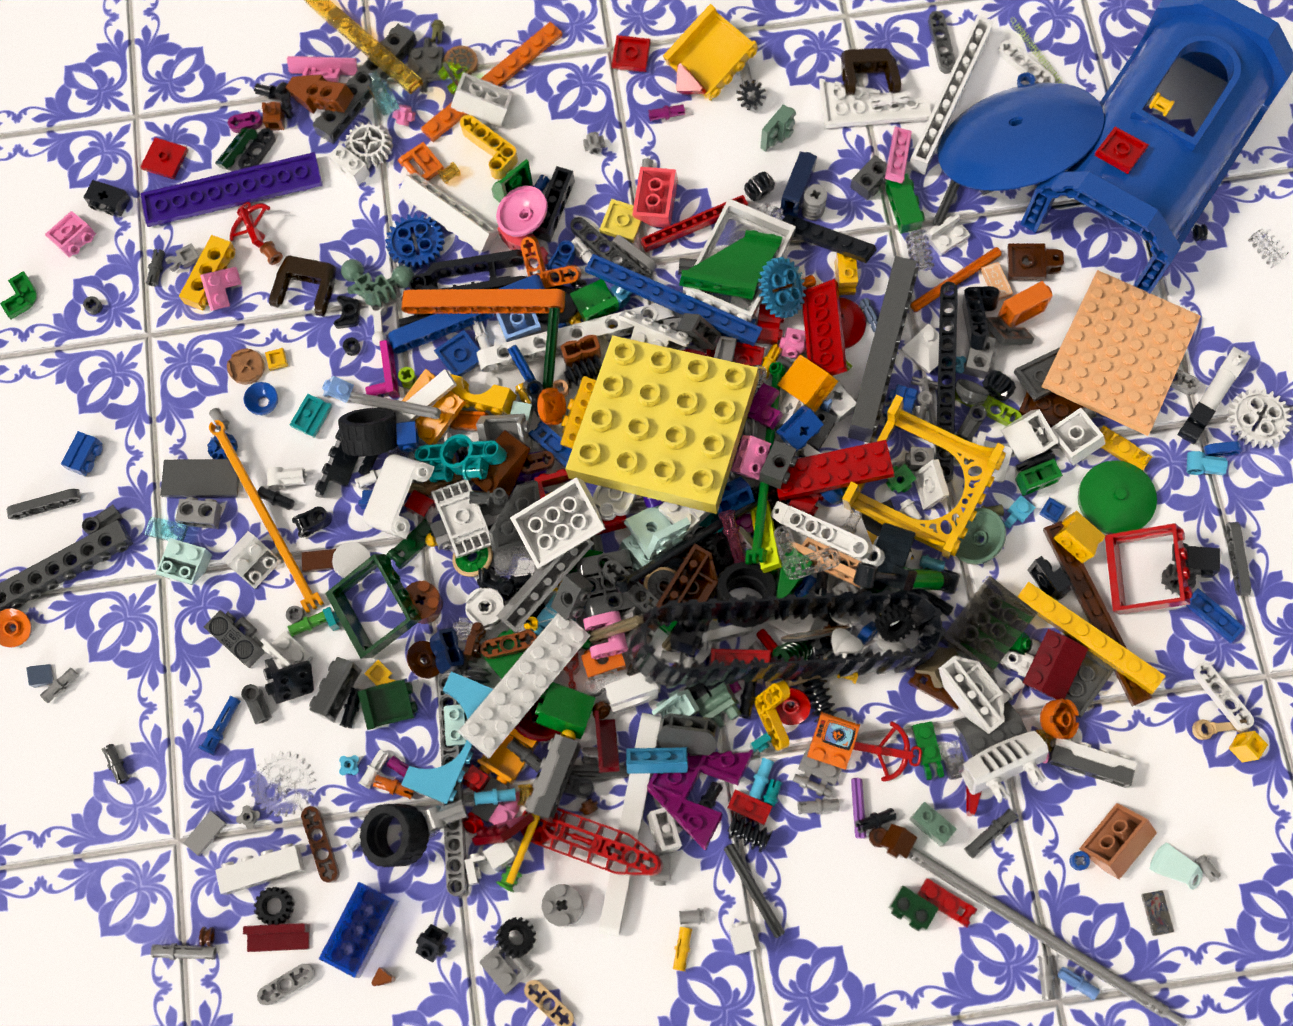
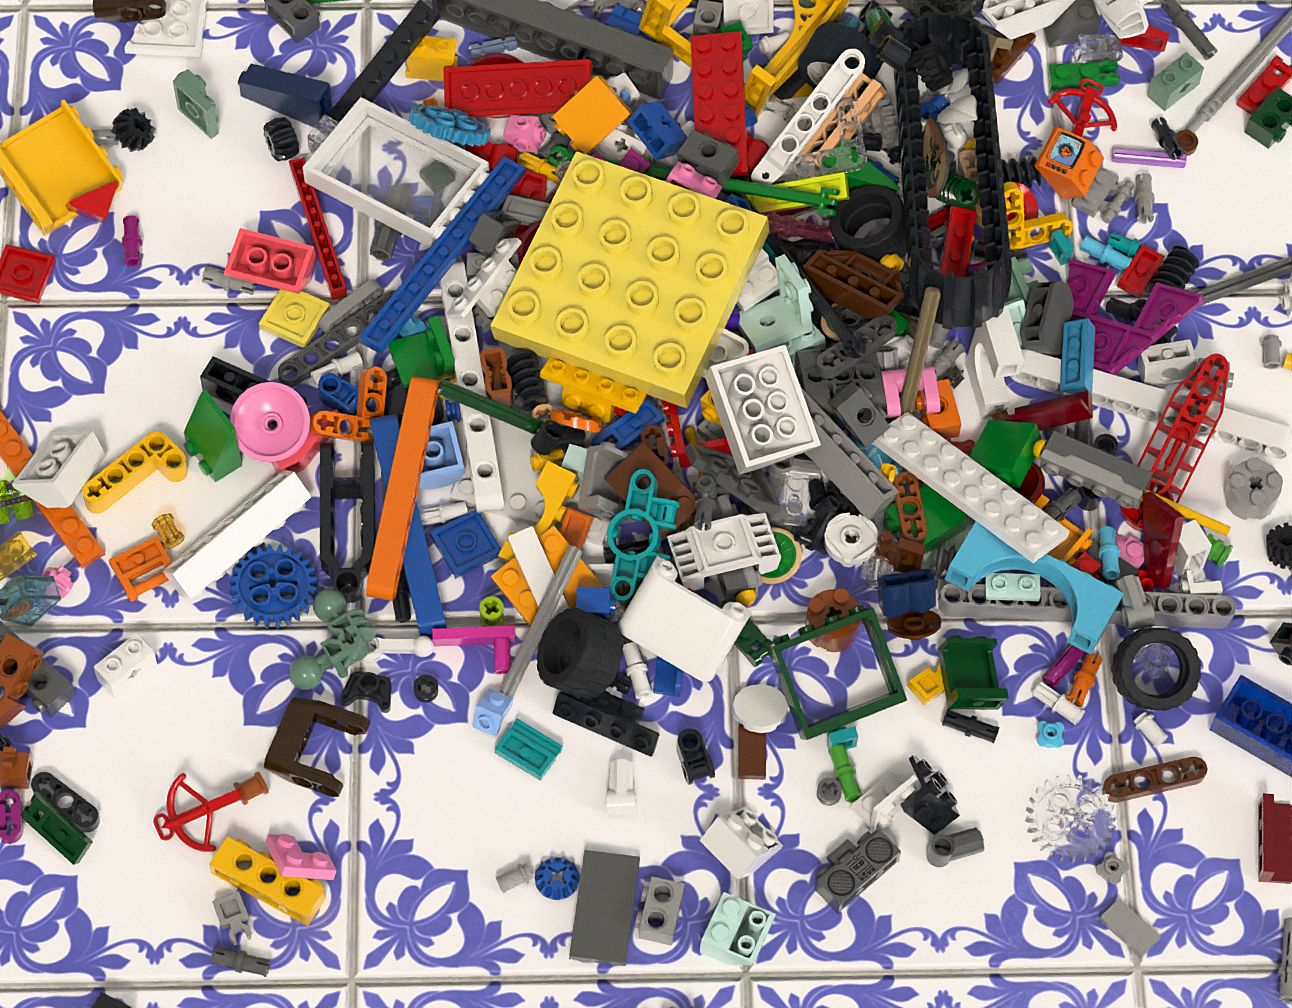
camera: 90 degrees left, 10 degrees down
red plate [140,137,188,180] -> none
dark purple plate [140,152,323,227] -> none
clear light blue plate [144,517,188,542] -> none
blue pin [198,696,241,756] -> none
reddish brown bush [199,927,215,946] -> none
light orange hinge [209,420,324,613] -> none
white brick [215,843,305,895] -> none
medium nougat tile [227,348,265,385] -> none
blue piece [243,382,278,416] -> none
black tyre [254,887,295,925] -> none
black axle [257,486,295,510] -> none
yellow tile [265,348,288,371] -> none
dark grey slope [309,657,362,723] -> none
white gear [345,121,393,168] -> none
blue axle [508,345,537,392] -> none
clear yellow bush [517,784,534,806] -> none
reddish brown plate [579,798,598,816] -> none
light grey gear [583,132,605,155] -> none
clear leg [585,668,621,697] -> none
green piece [679,230,782,300] -> none
light grey piece [802,184,827,220] -> none
reddish brown brick [881,823,918,859] -> none

